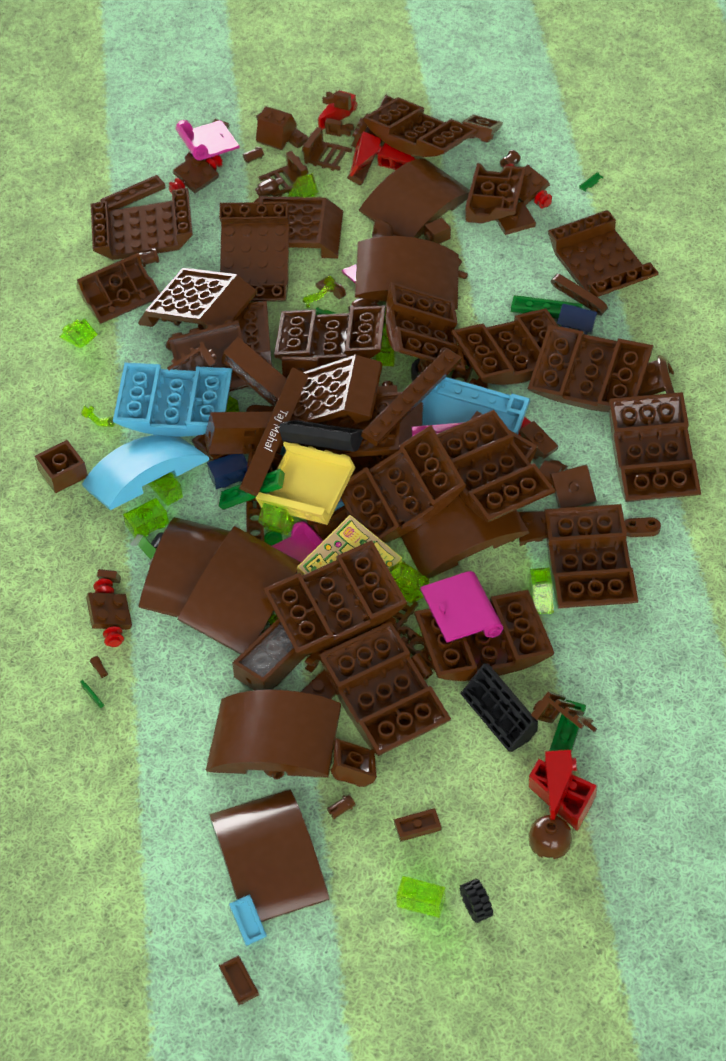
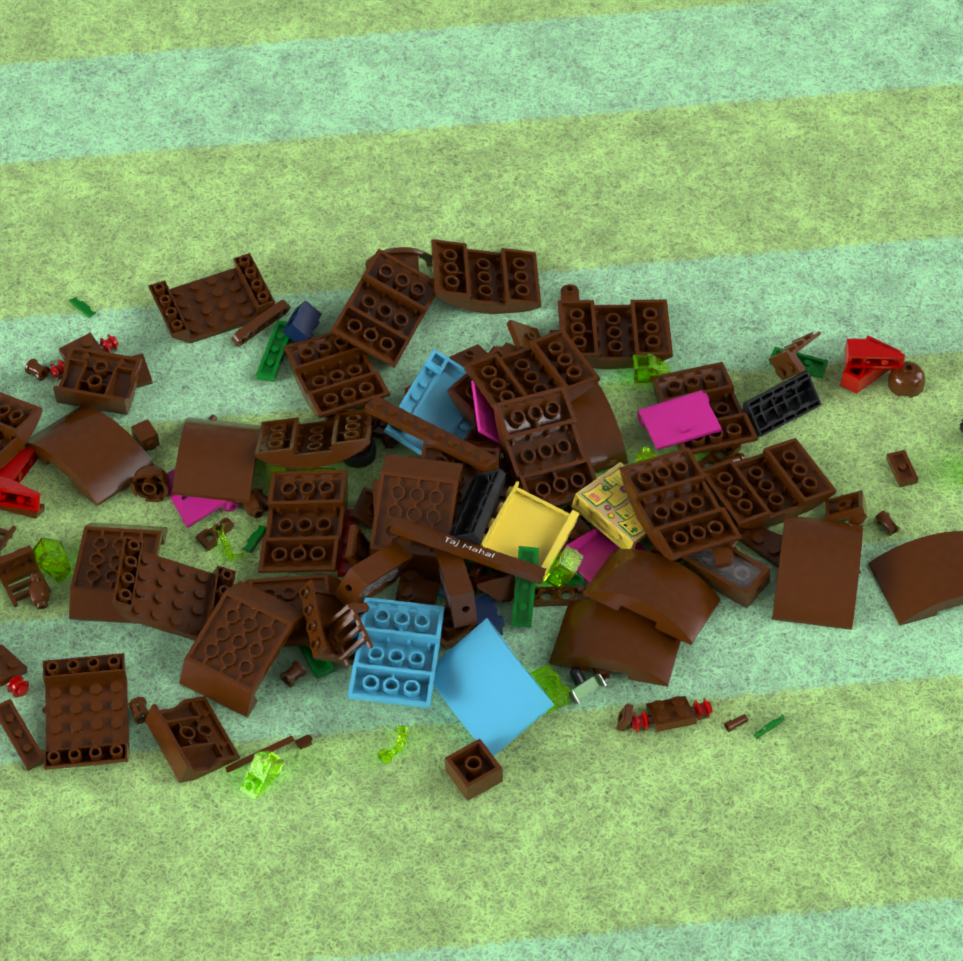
camera: 90 degrees left, 0 degrees up
none -> reddish brown piece [225,734,313,773]
none -> reddish brown tile [712,548,734,569]

